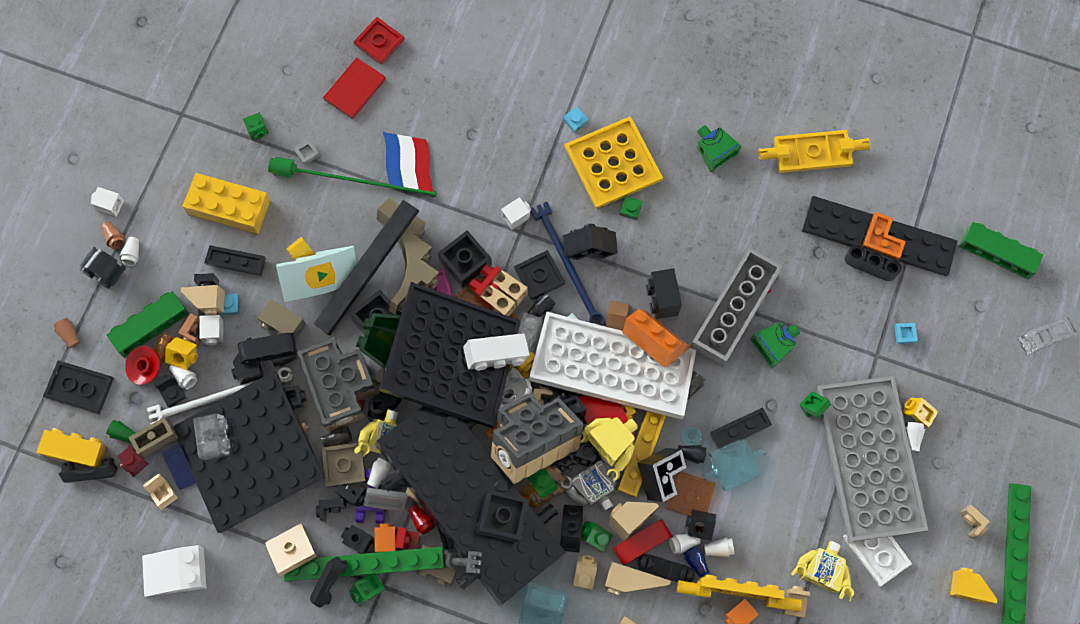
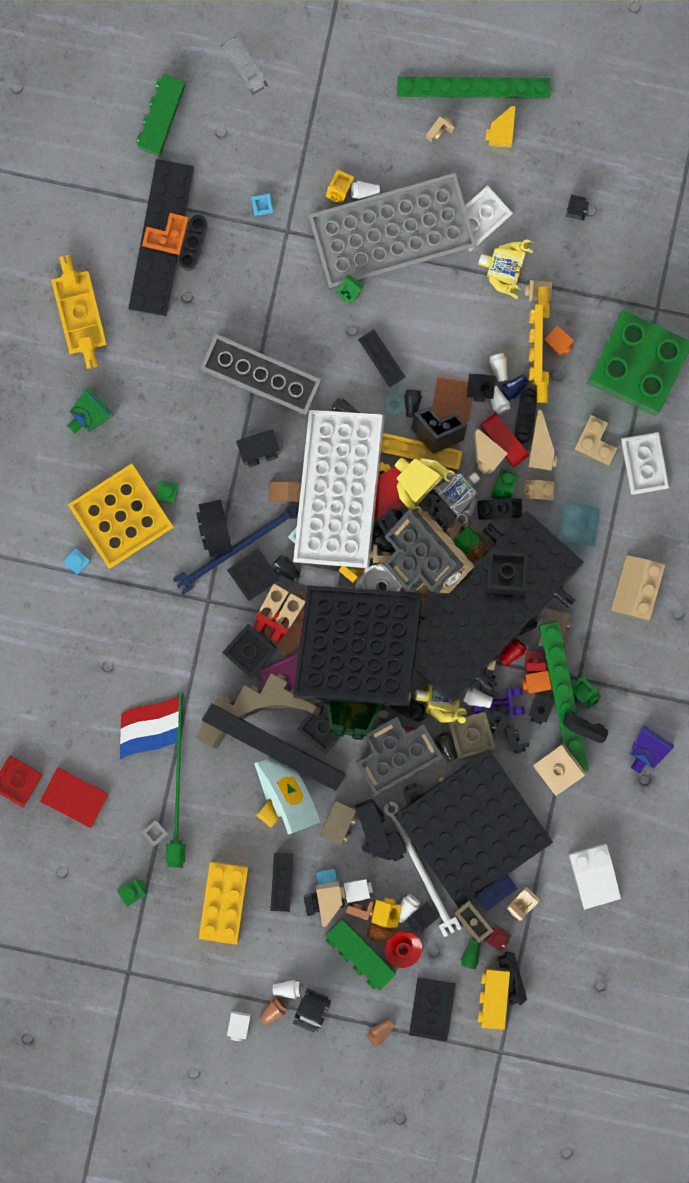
camera: 95 degrees left, 15 degrees up
clear brick [193,414,230,460] -> none
light grey tile [364,488,408,512] -> none
dark grey hinge [445,551,483,574] -> none
white brick [463,333,530,371] -> none
white brick [501,197,531,230] -> none
orange slope [622,308,691,368] -> none
clear light blue plate [703,438,766,491] -> none
green torso [750,322,800,369] -> none

